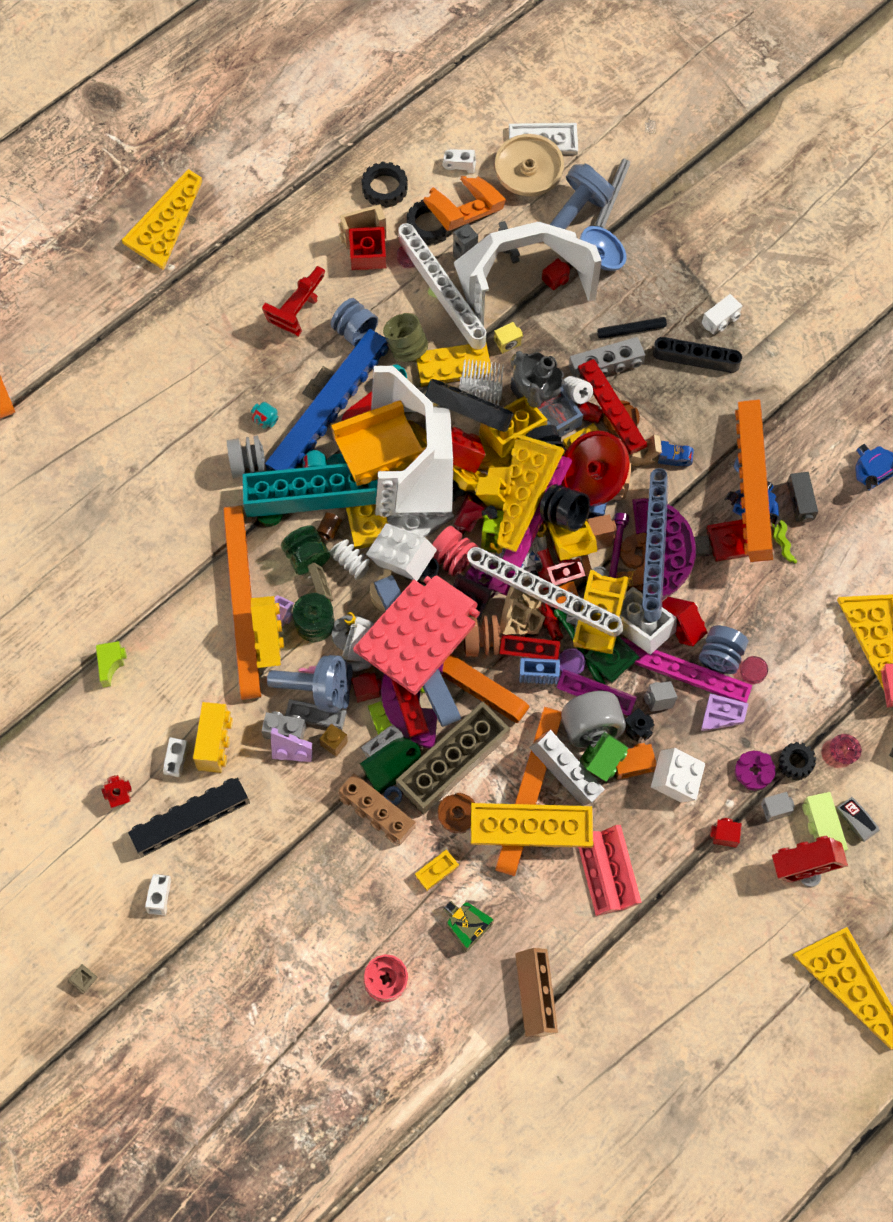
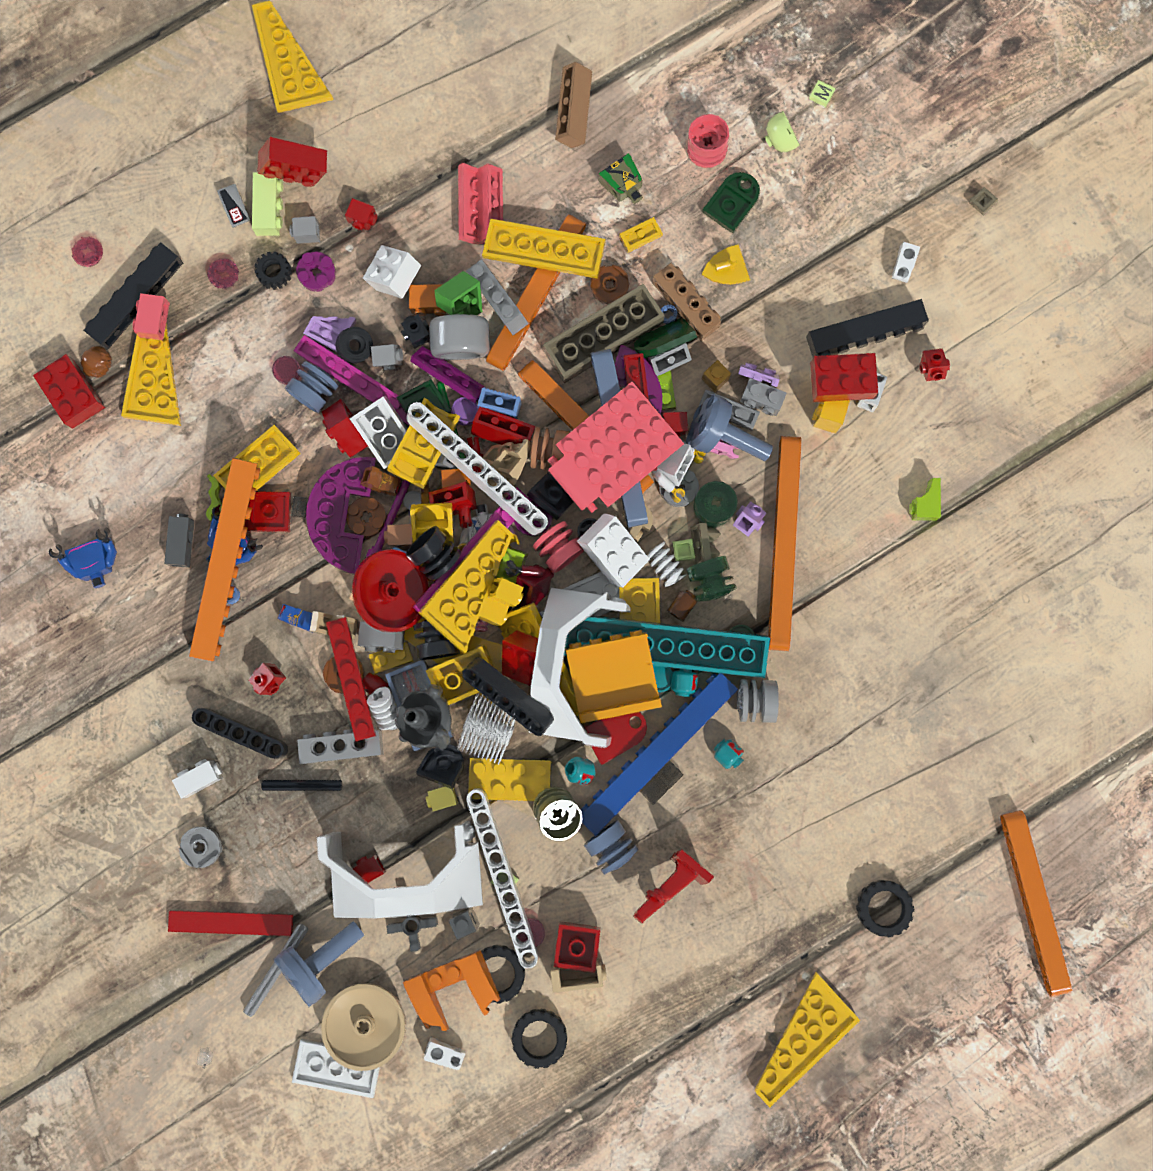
camera: 165 degrees left, 15 degrees up
yellow wedge [251,596,284,668] -> none
medium blue dish [580,226,626,271] -> none
sand blue beam [642,468,669,622] -> none
none -> red tile [168,910,293,936]
none -> light grey plate [179,826,223,868]
none -> yellow plate [213,425,300,491]
none -> red brick [248,663,286,695]
none -> black tyre [336,327,373,363]
none -> black tile [416,744,464,789]
none -> yellowish green tile [672,539,695,562]
none -> dark green tile [702,172,760,234]
none -> yellow shield [702,244,750,285]
none -> yellowish green cylinder [765,111,800,152]
none -> yellowish green tile [809,80,836,107]
none -> red brick [810,353,878,402]
none -> black tyre [856,880,914,937]

